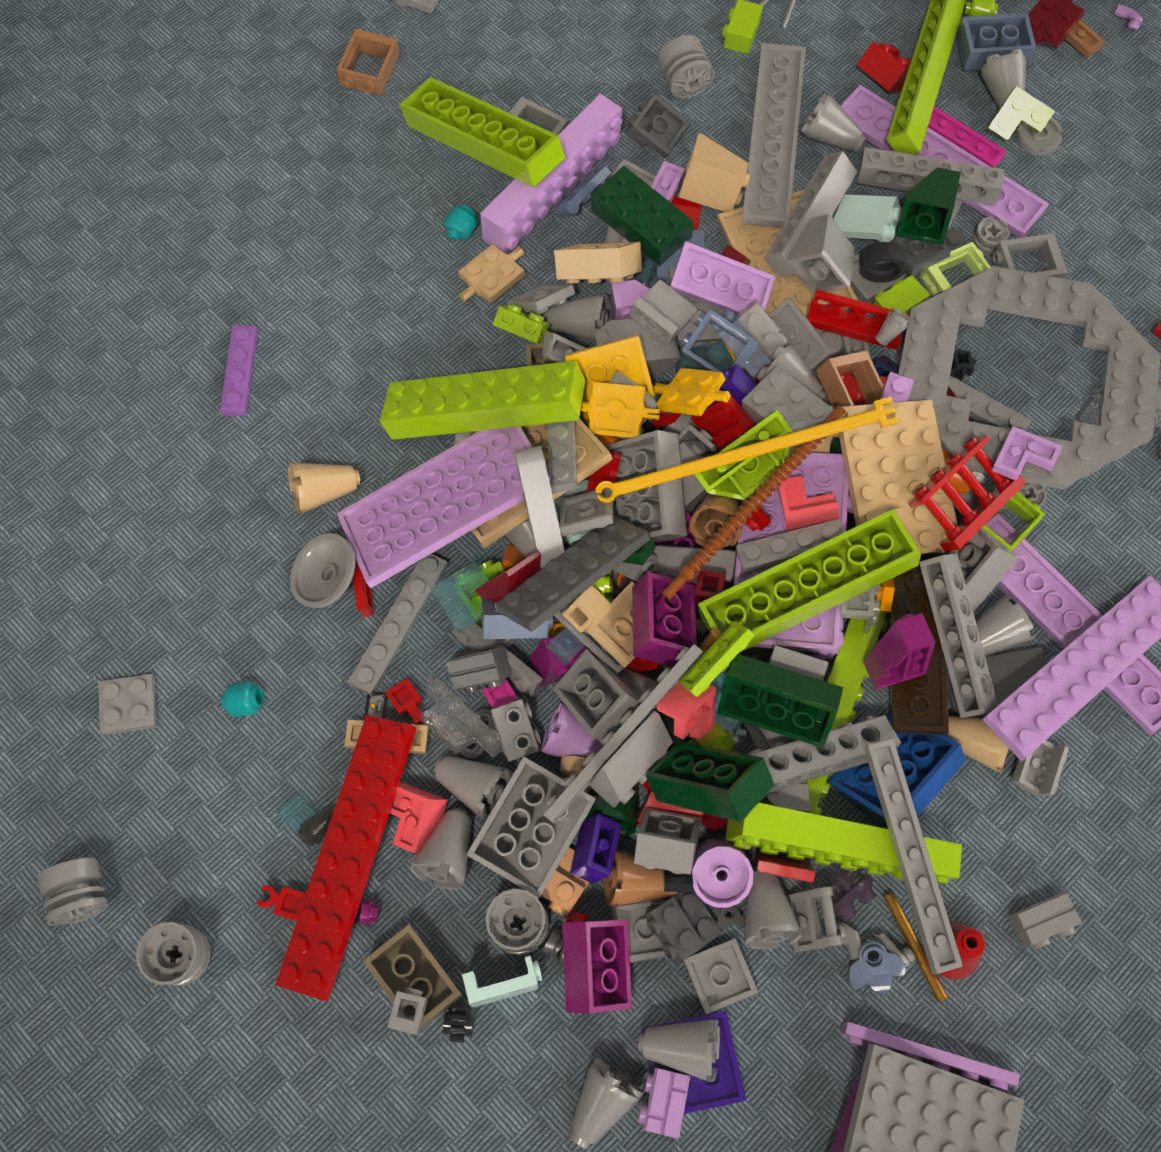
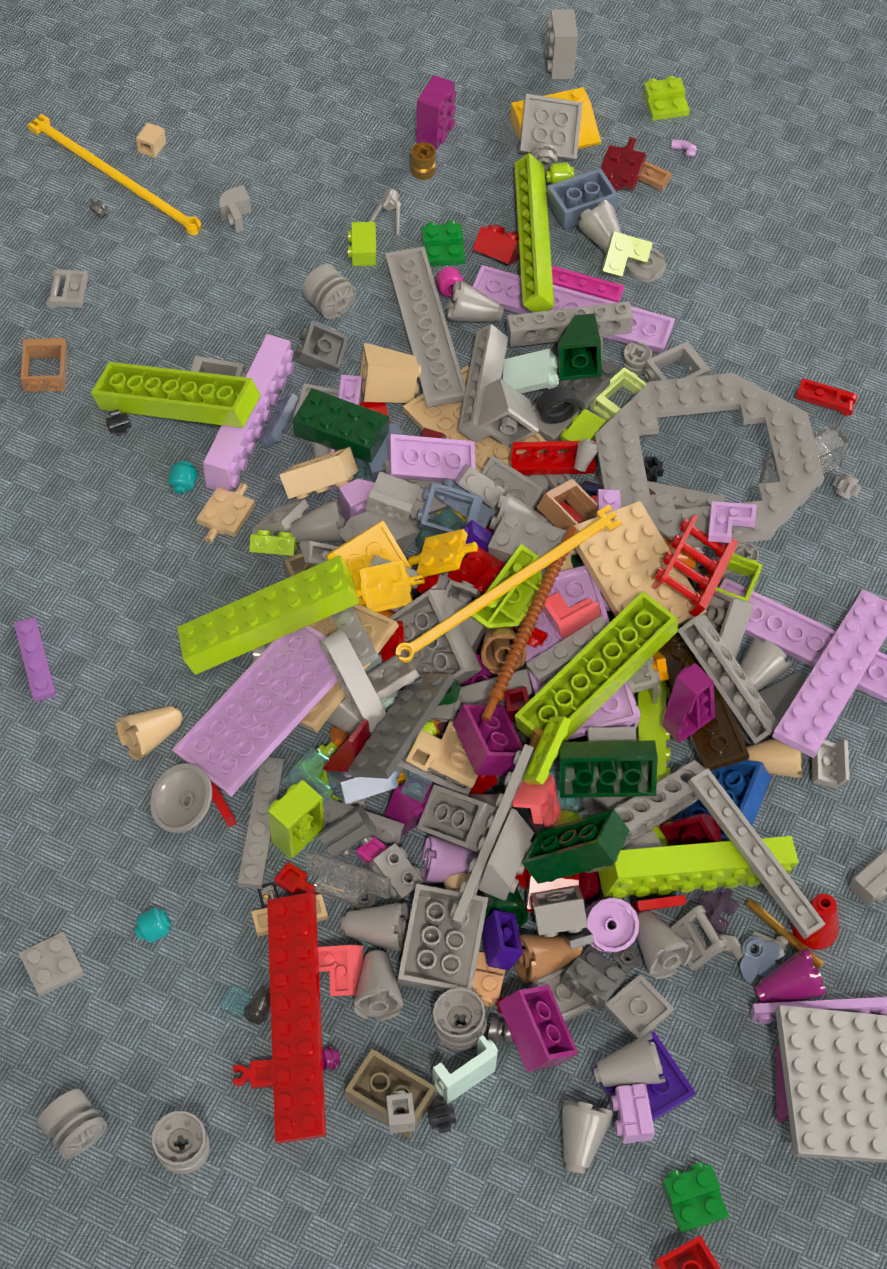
camera: 20 degrees left, 10 degrees down
none -> black gear [105,409,131,436]
none -> lime brick [268,780,325,859]
none -> green plate [421,221,466,267]
none -> dark pink head [436,267,463,297]
none -> dark red slope [659,814,722,846]
none -> magenta cone [754,949,826,1003]

